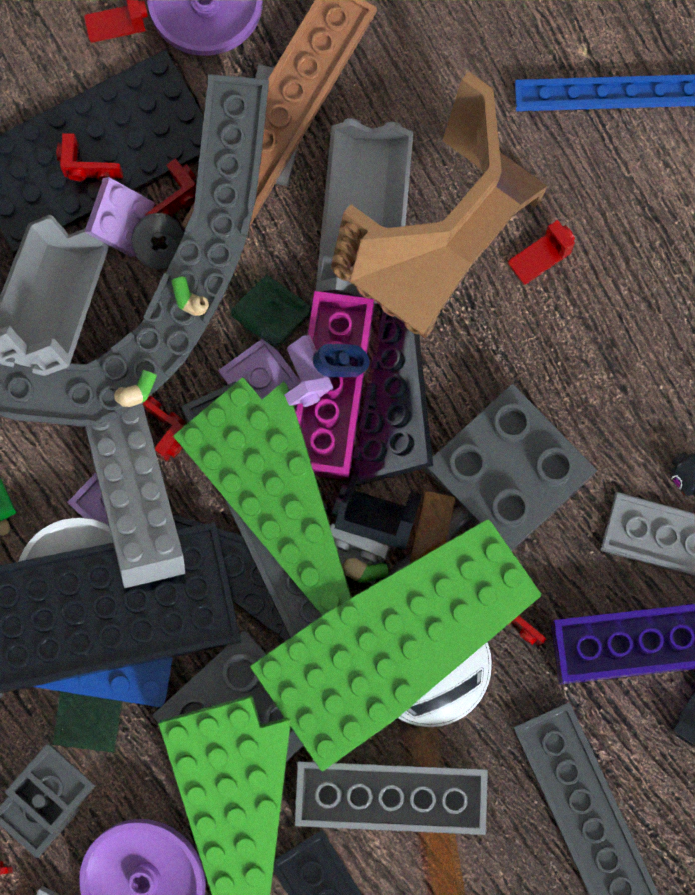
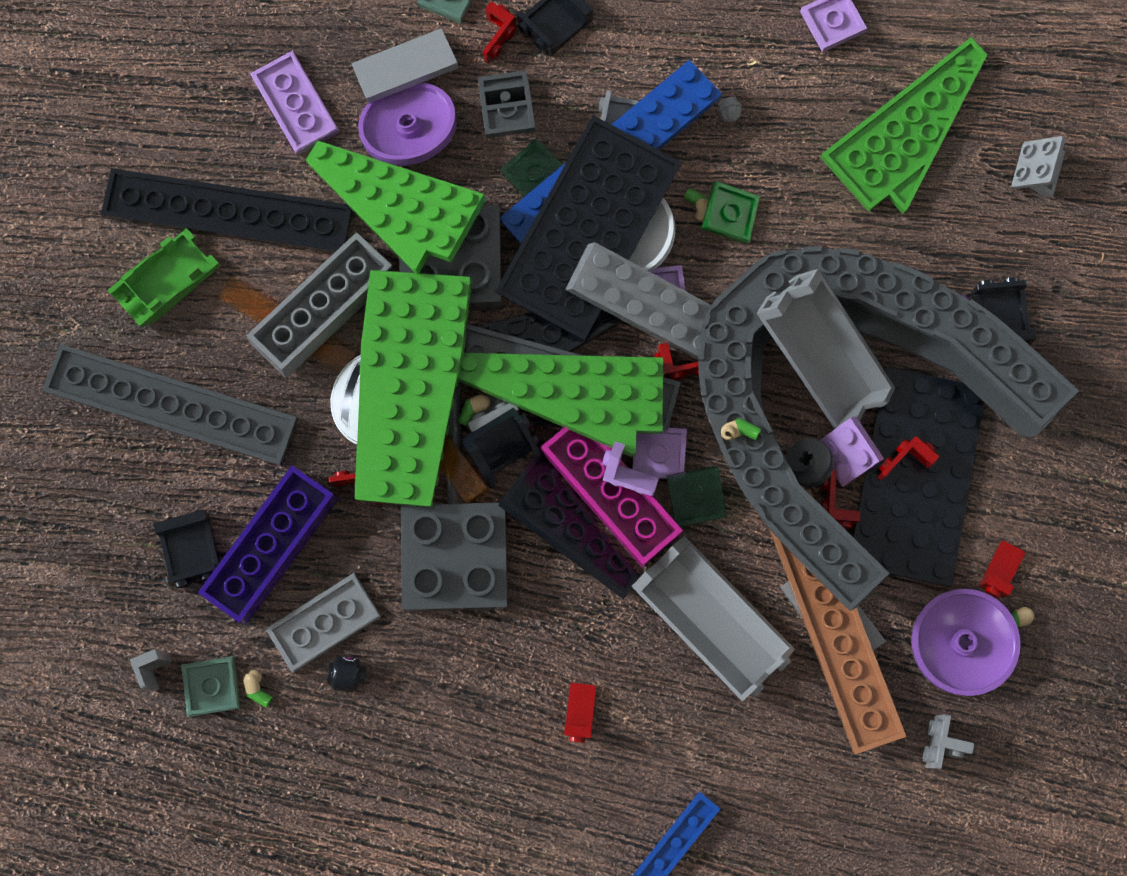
camera: 135 degrees right, 0 degrees up
arm [114,370,157,407] -> none
dark blue plate [313,344,369,377] -> none
medium nougat panel [331,72,547,339] -> none

